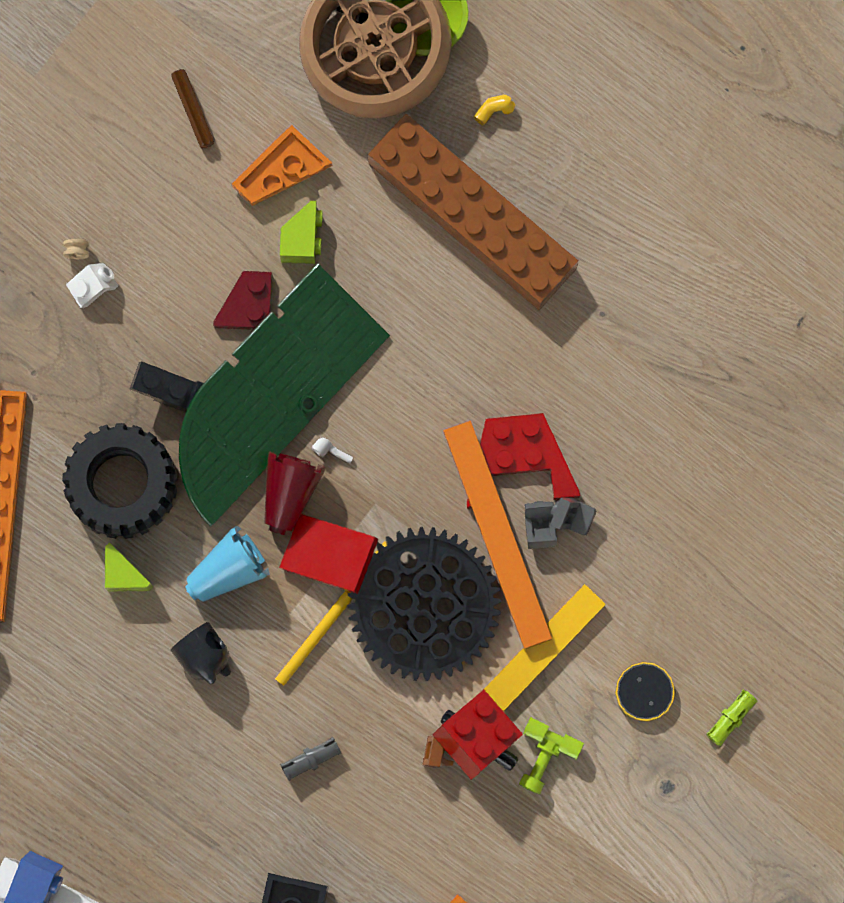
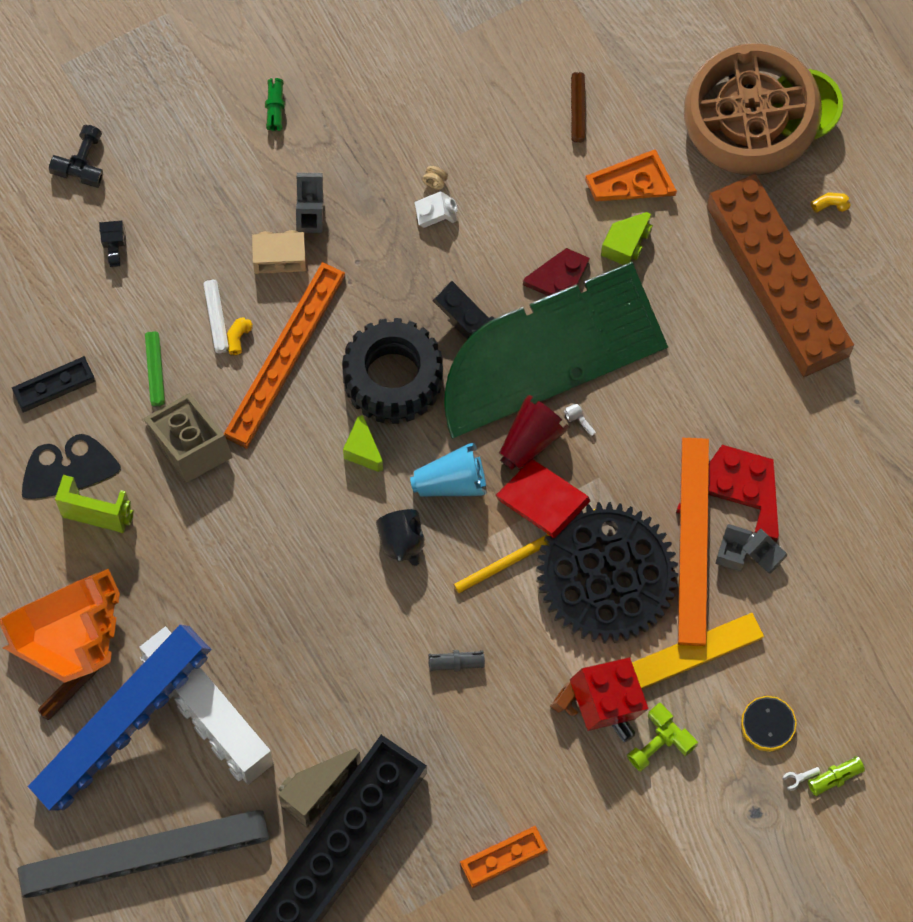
camera: 20 degrees right, 10 degrees down
none -> white hand [783,767,820,791]

